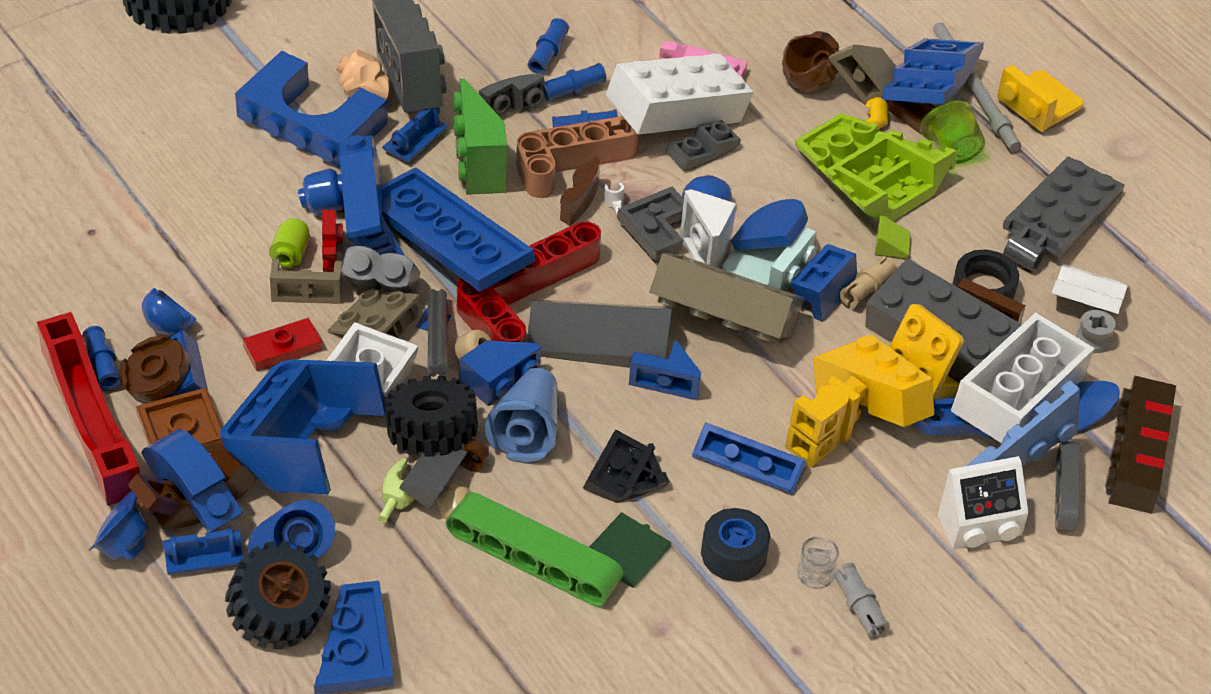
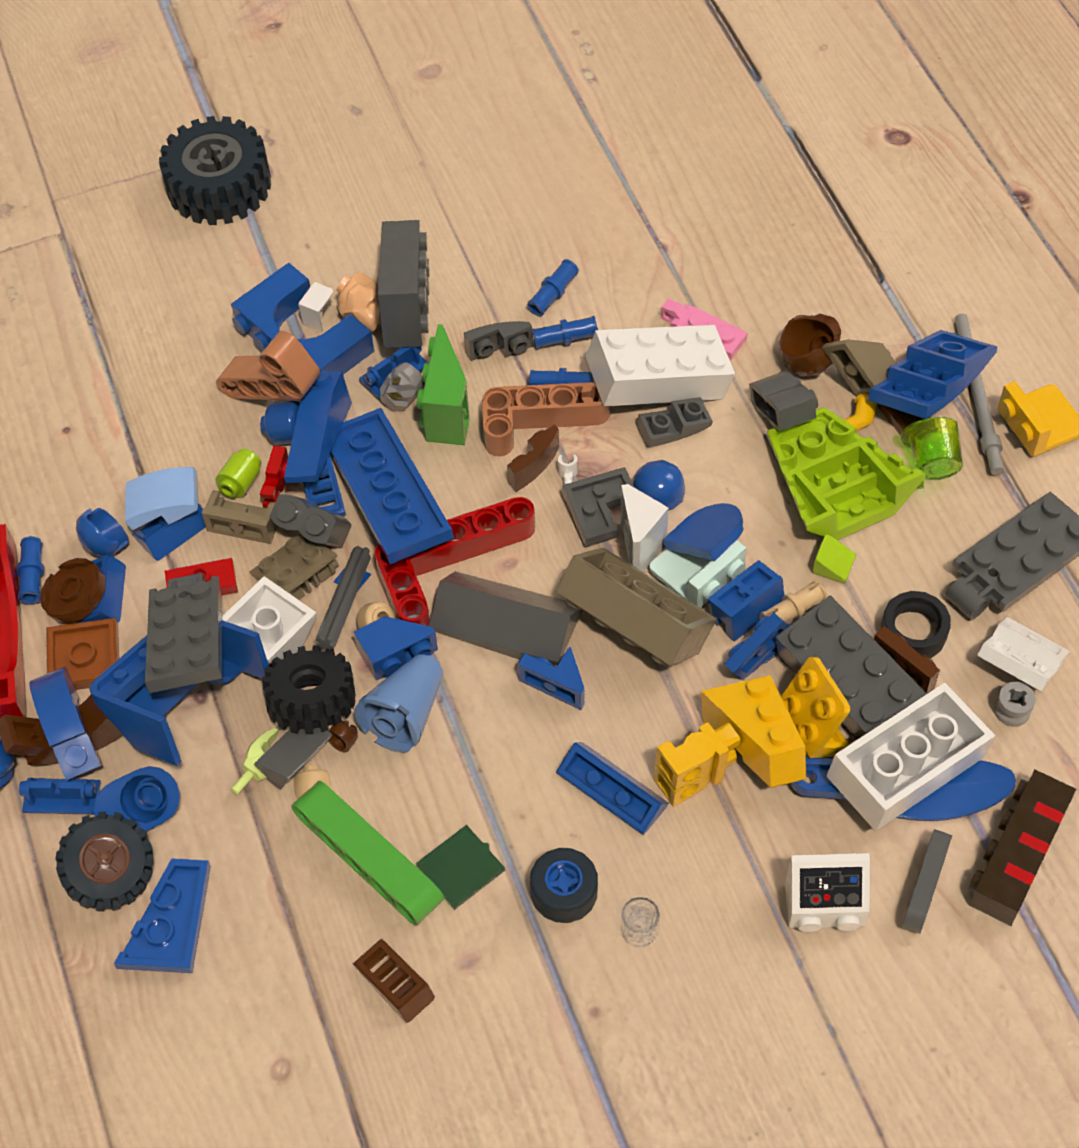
camera: 20 degrees right, 10 degrees up
black slope [583,429,670,503] -> none
light grey pin [833,563,890,638] -> none
medium blue wing [966,380,1080,467] -> none
none -> light blue slope [125,467,198,530]
none -> blue slope [132,503,206,561]
none -> dark grey hinge [145,573,222,693]
none -> nougat beam [216,331,321,400]
none -> white slope [298,282,334,331]
none -> reddish brown slope [353,938,435,1023]
none -> light grey rock [380,362,425,411]
none -> blue wing [724,612,790,680]
none -> dark grey brick [749,370,818,431]

